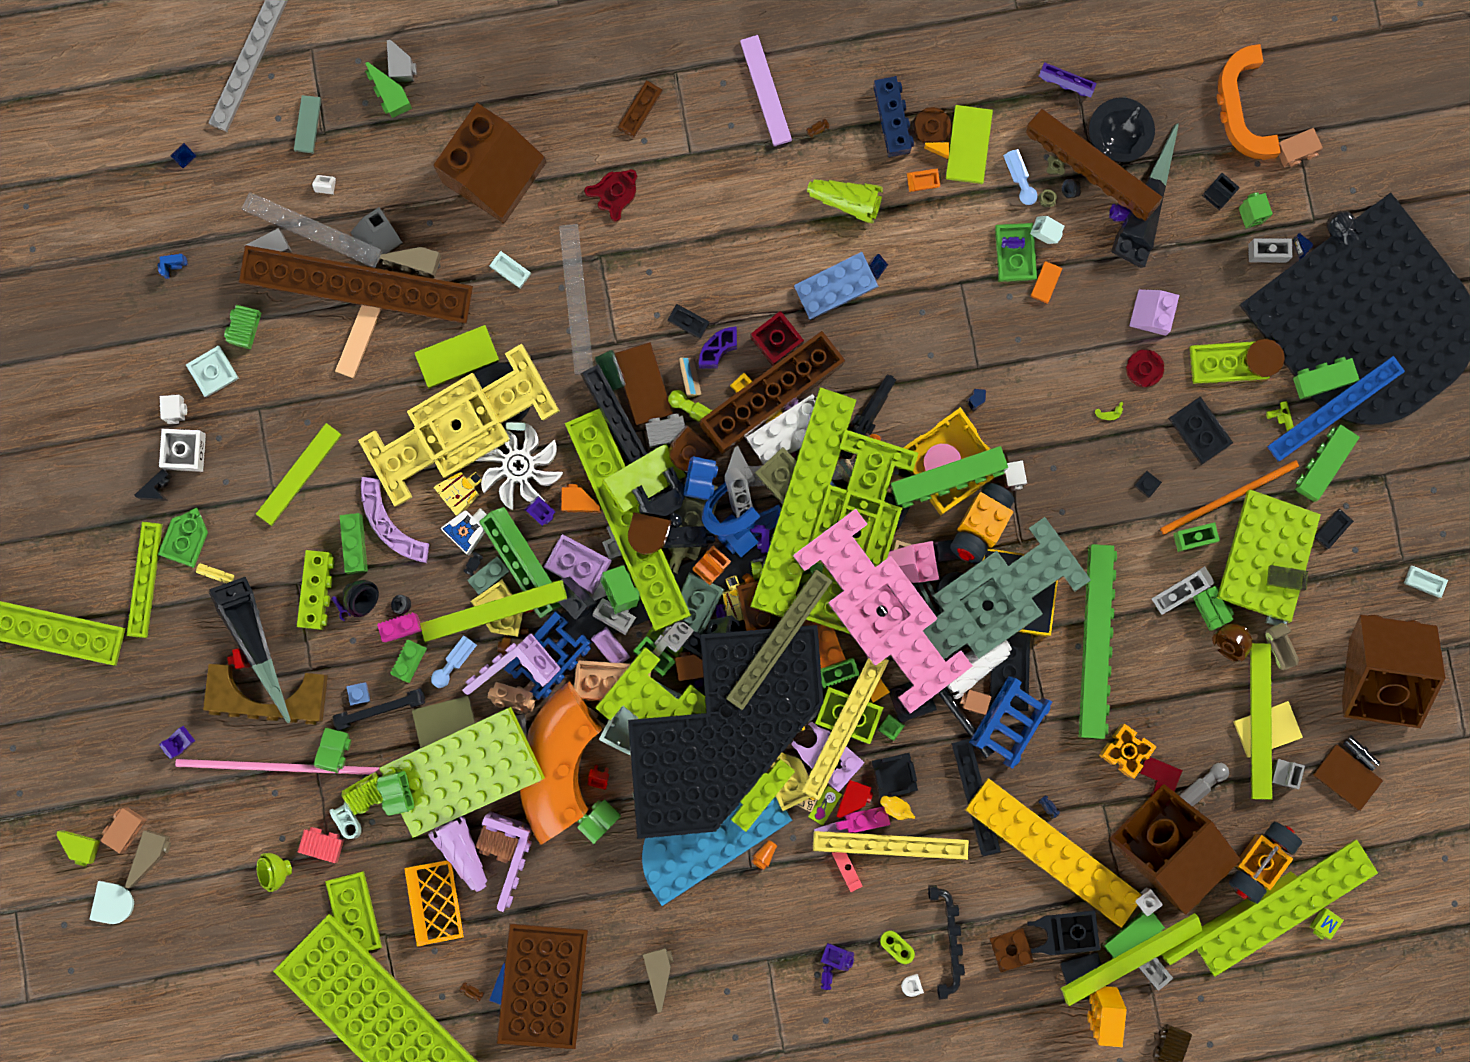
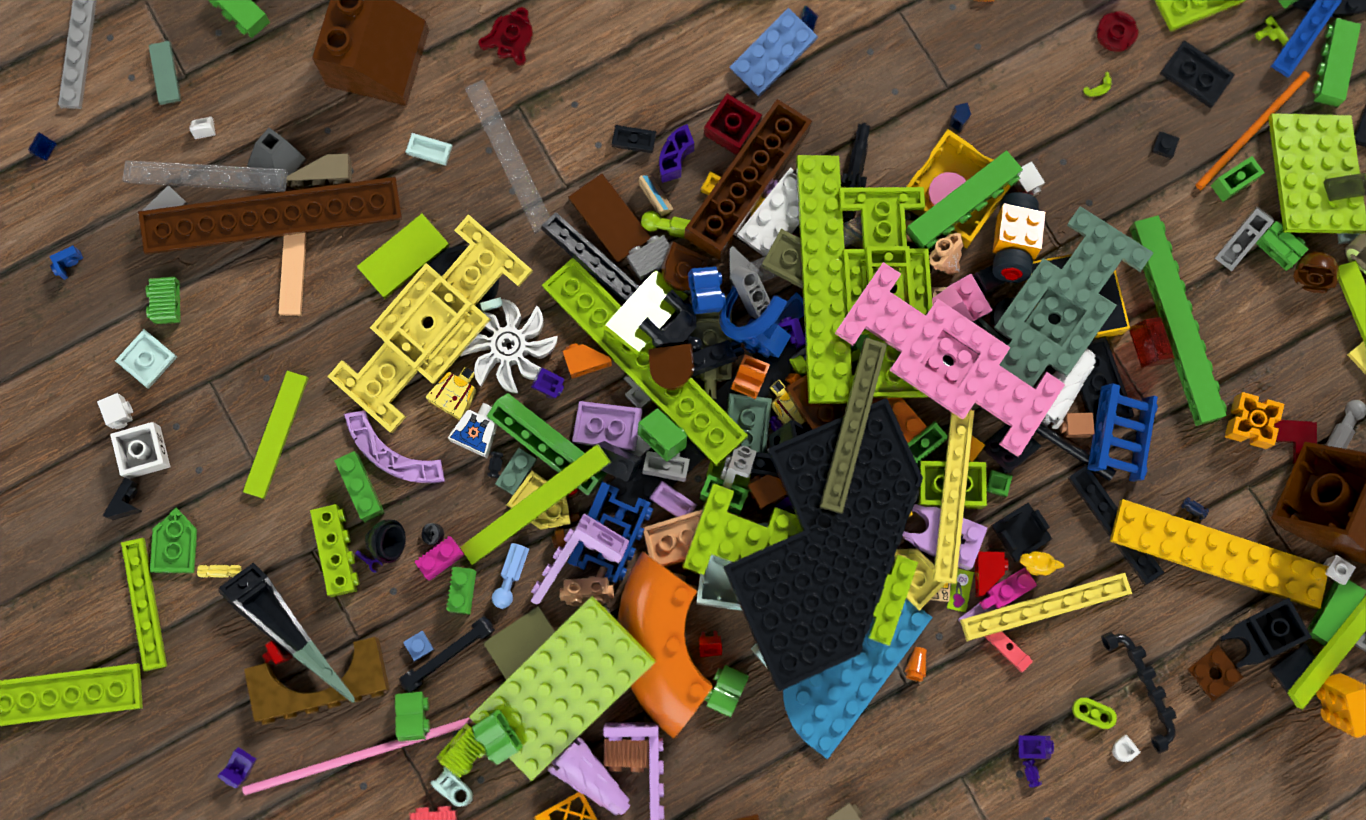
camera: 20 degrees left, 5 degrees down
clear green tile [595,350,626,392] -> none
none -> light nougat rock [929,233,963,275]
none -> clear red slope [1129,317,1175,368]

